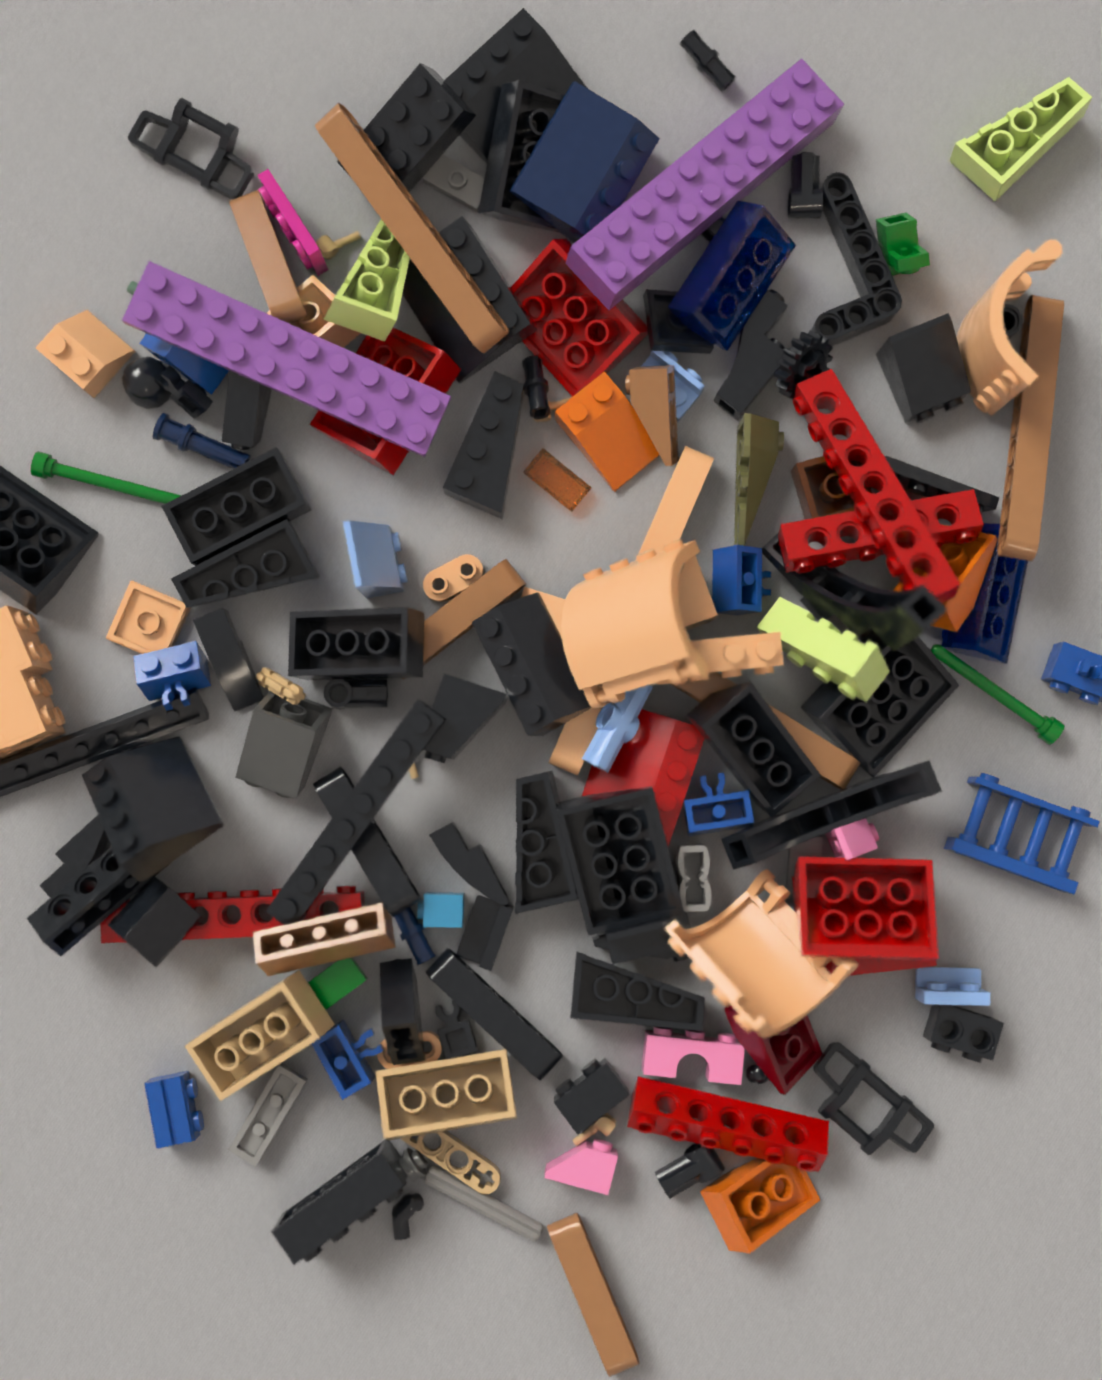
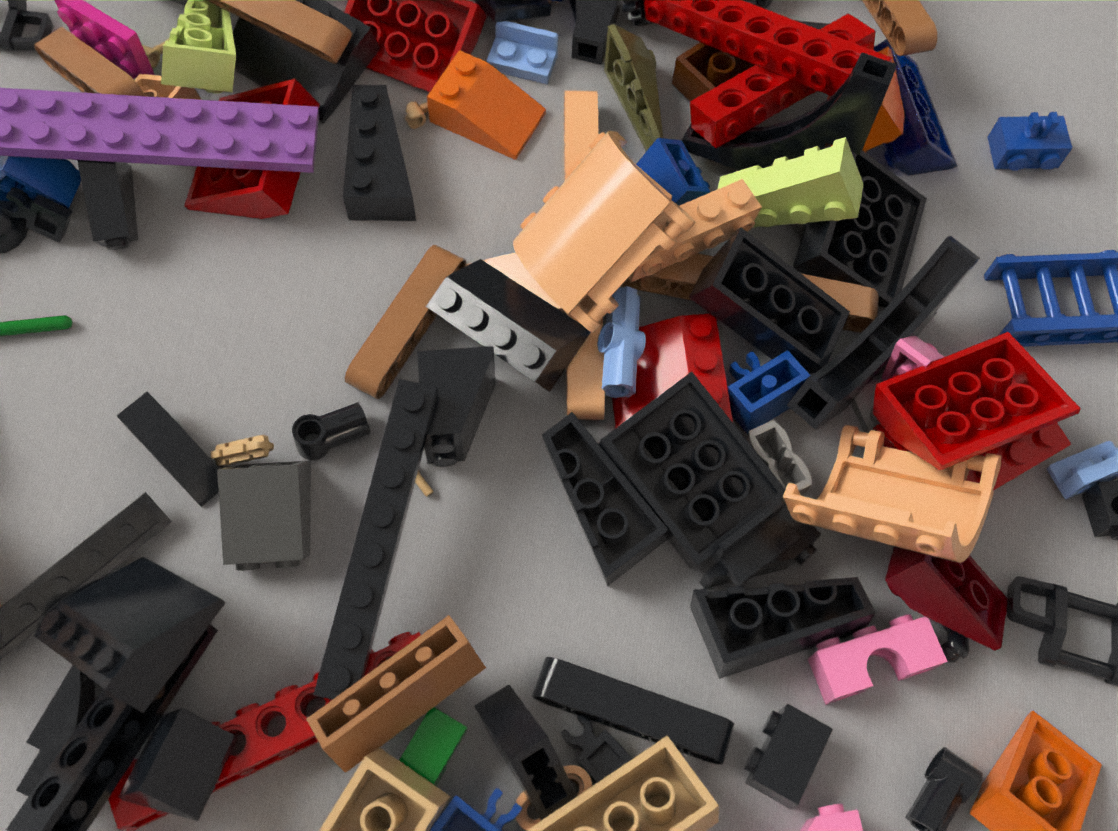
camera: 25 degrees left, 20 degrees down
light nougat tile [105,580,191,654] -> none
blue brick [133,641,211,711] -> none
dark blue pin [152,413,251,469] -> none
black brick [161,447,312,566] -> none
black wedge [171,519,320,608] -> none
black brick [288,607,424,680] -> none
black beam [313,766,421,917] -> none
light blue slope [343,520,408,599] -> none
dark blue pin [394,907,436,965] -> none
dark azure brick [417,892,464,928] -> none
light nougat plate [423,554,484,602] -> none
black slope [429,822,510,906] -> none
black panel [457,895,514,971] -> none
black pin [522,356,551,419] -> none
clear orange tile [523,448,592,512] -> none
tan hand [573,1113,616,1146] -> none
medium nougat slope [625,365,679,466] -> none
red brick [627,1076,829,1172] -> none
green piece [931,644,1065,745] -> none

